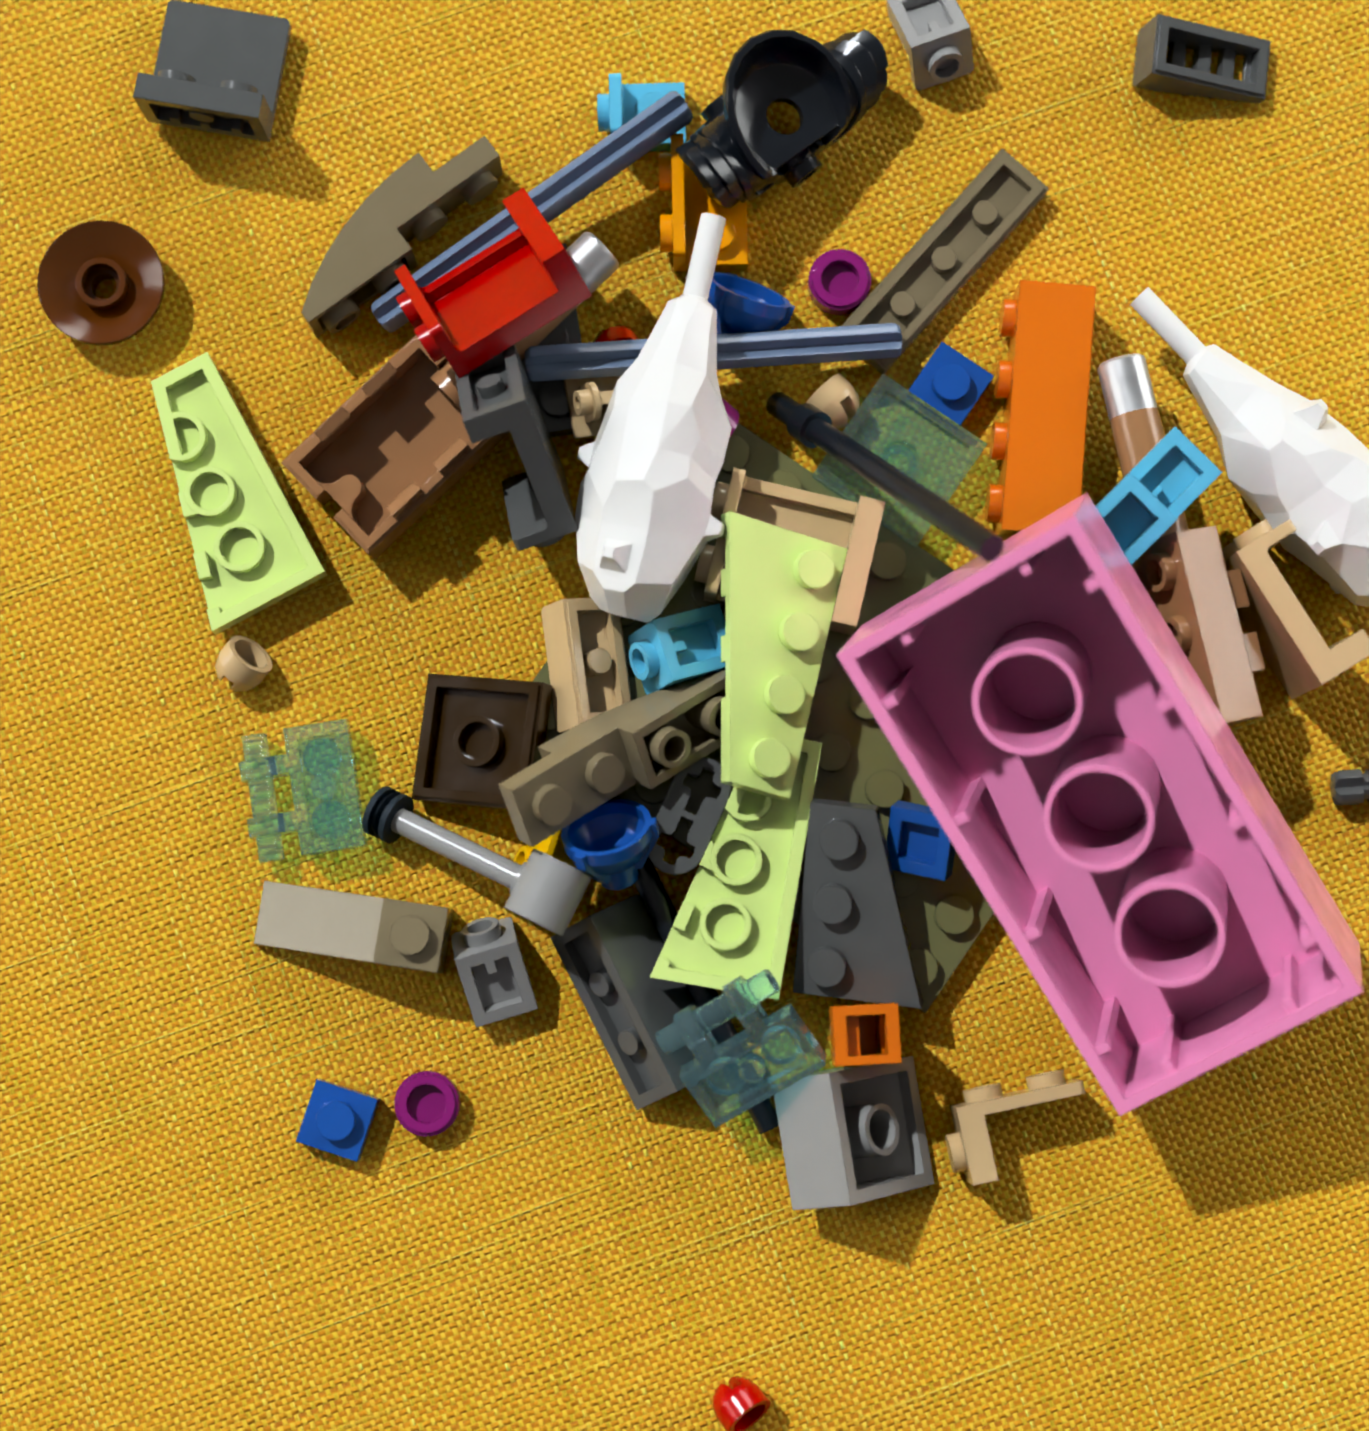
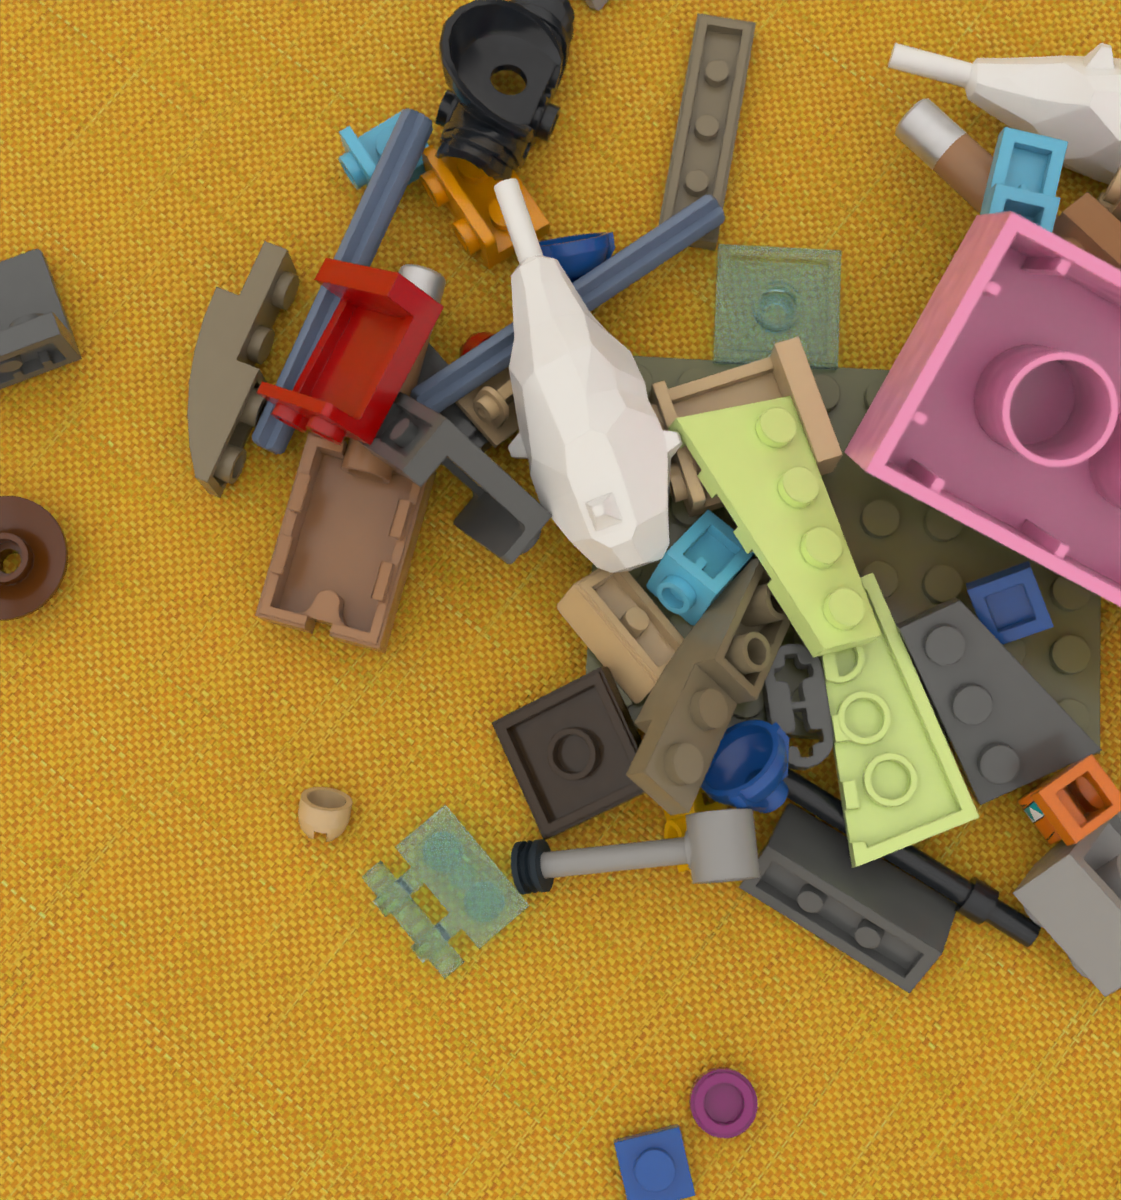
camera: 25 degrees left, 5 degrees down
yellowish green wing [151,352,328,635] -> none
slope [254,881,454,973] -> none
light grey bracket [451,917,538,1028] -> none
clear light blue plate [655,969,826,1128] -> none
black bar [766,392,1004,561] -> none
tan hinge [806,373,860,429] -> none
magenta tile [808,249,871,316] -> none
blue plate [905,342,994,432] -> none
orange brick [985,280,1096,541] -> none

